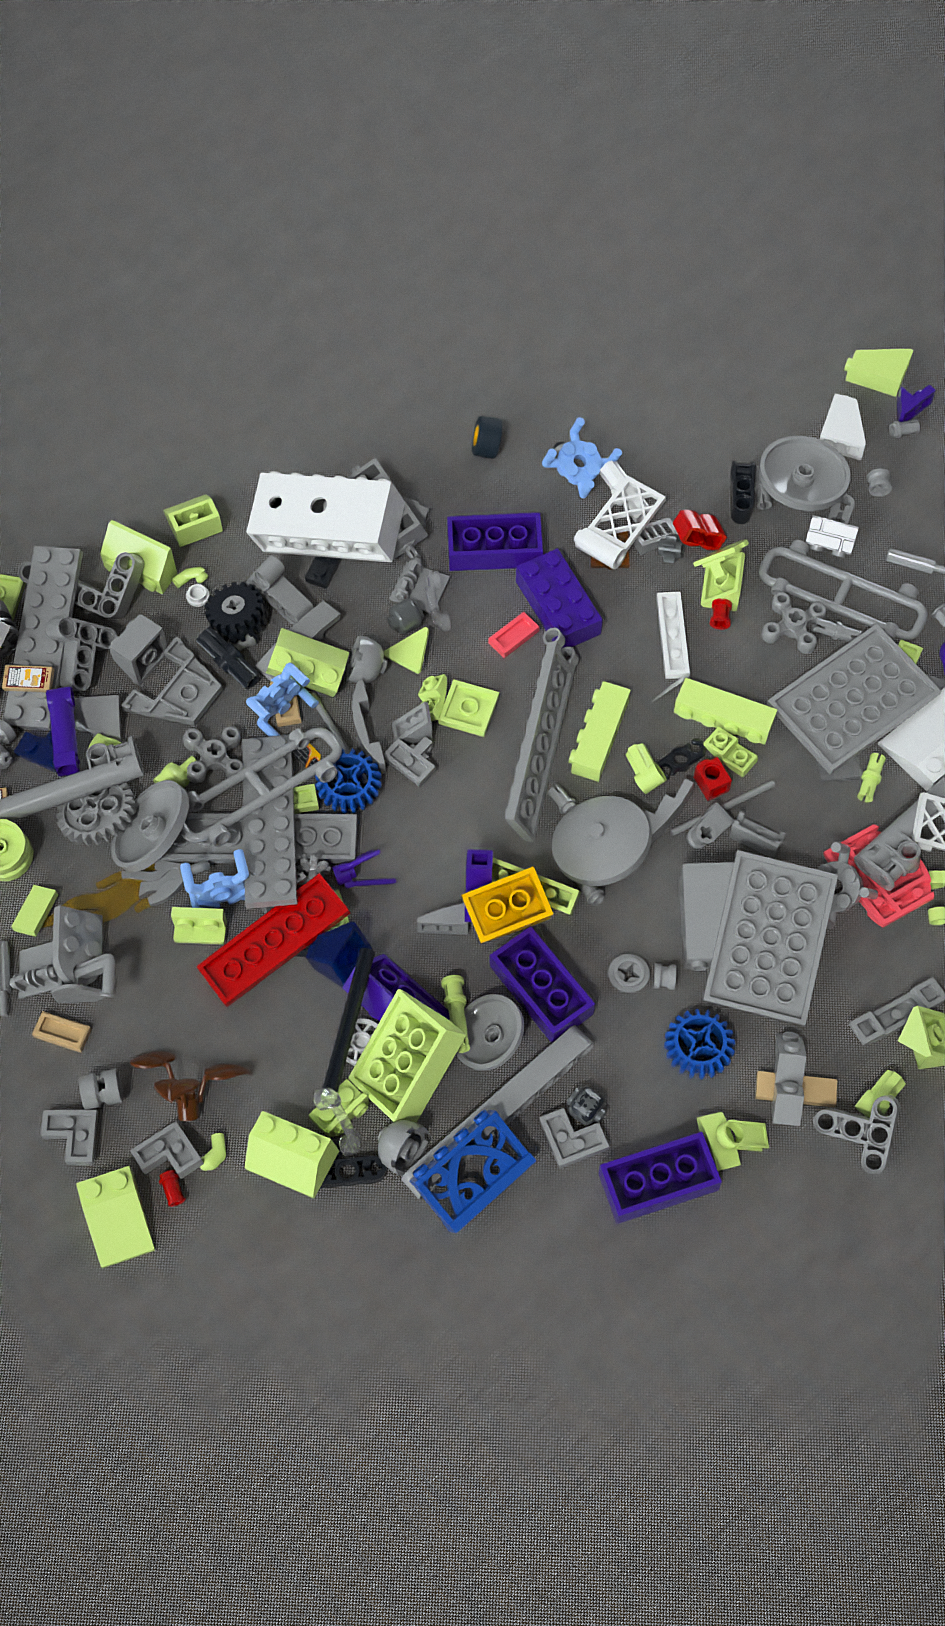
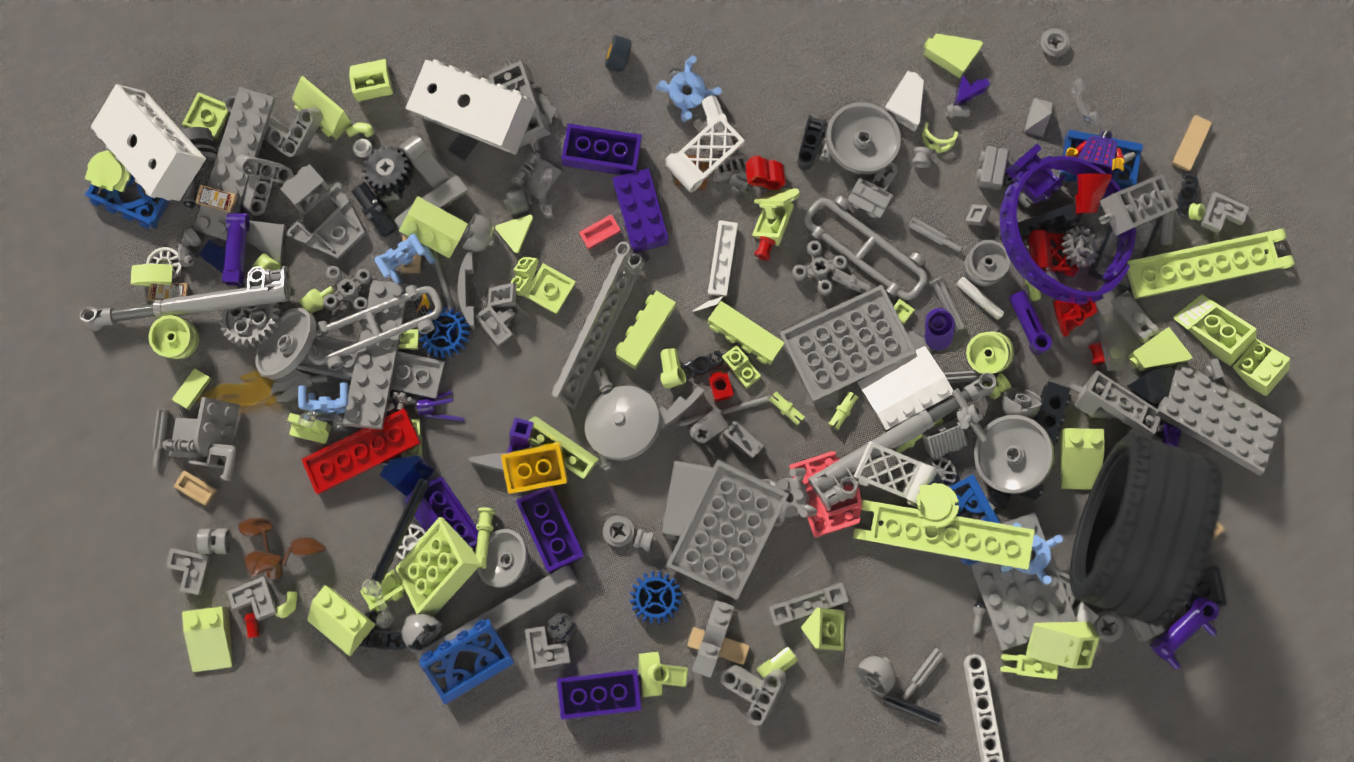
camera: 10 degrees right, 15 degrees up
none -> clear bar [298,411,347,430]
none -> yellowish green pin [769,391,805,426]
none -> yellowish green helmet [922,122,958,153]

